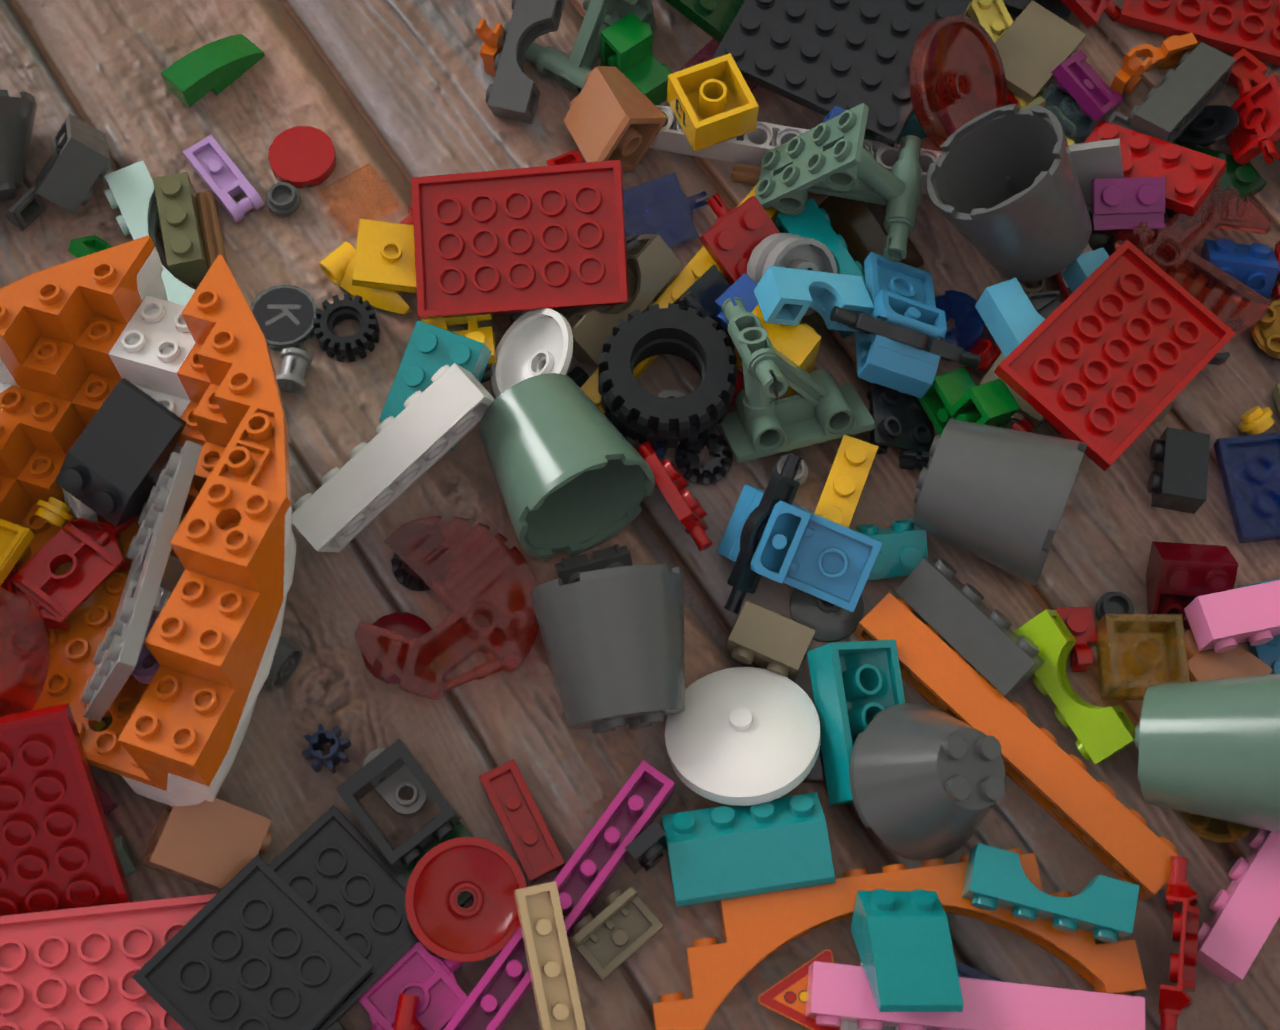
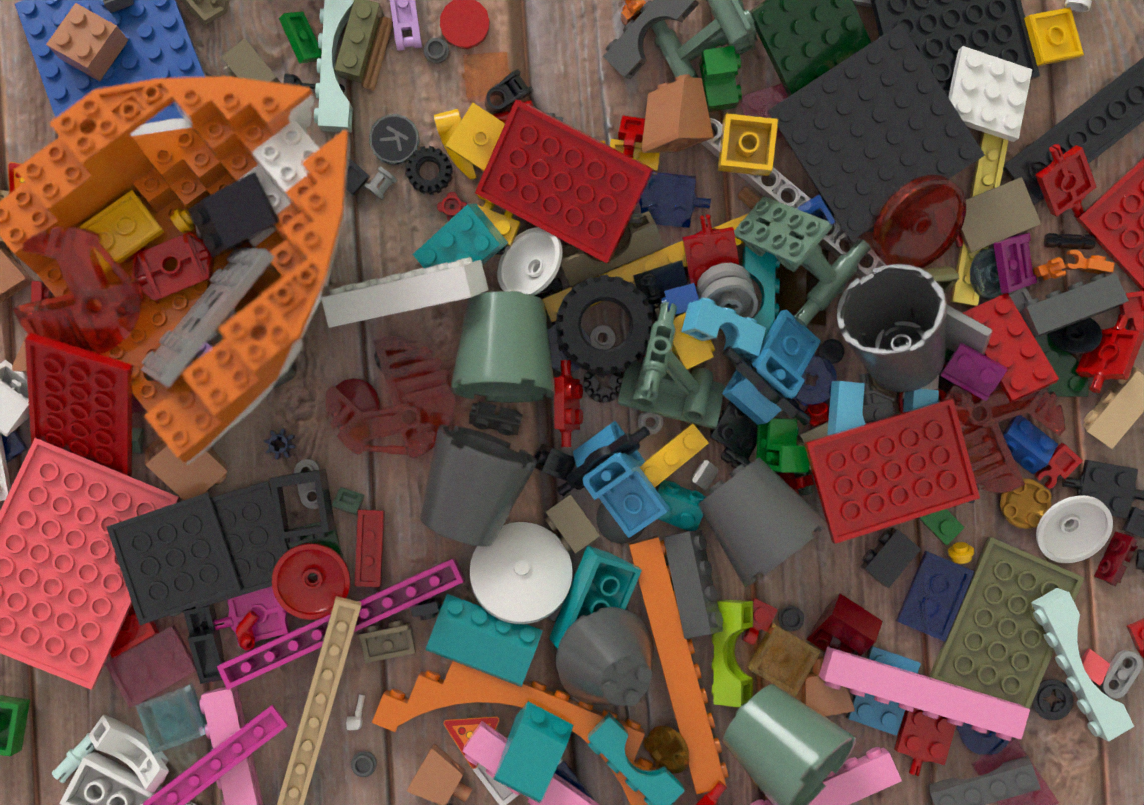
camera: 30 degrees right, 20 degrees up
none -> sand green slope [332,487,364,516]
none -> red plate [437,192,467,221]
none -> black piece [485,69,533,114]
none -> black bracket [534,444,576,481]
none -> pearl gold dish [643,725,689,774]
none -> white slope [691,460,719,490]
none -> black plate [819,339,845,364]
none -> green plate [918,509,965,545]
none -> black axle [1044,233,1096,250]

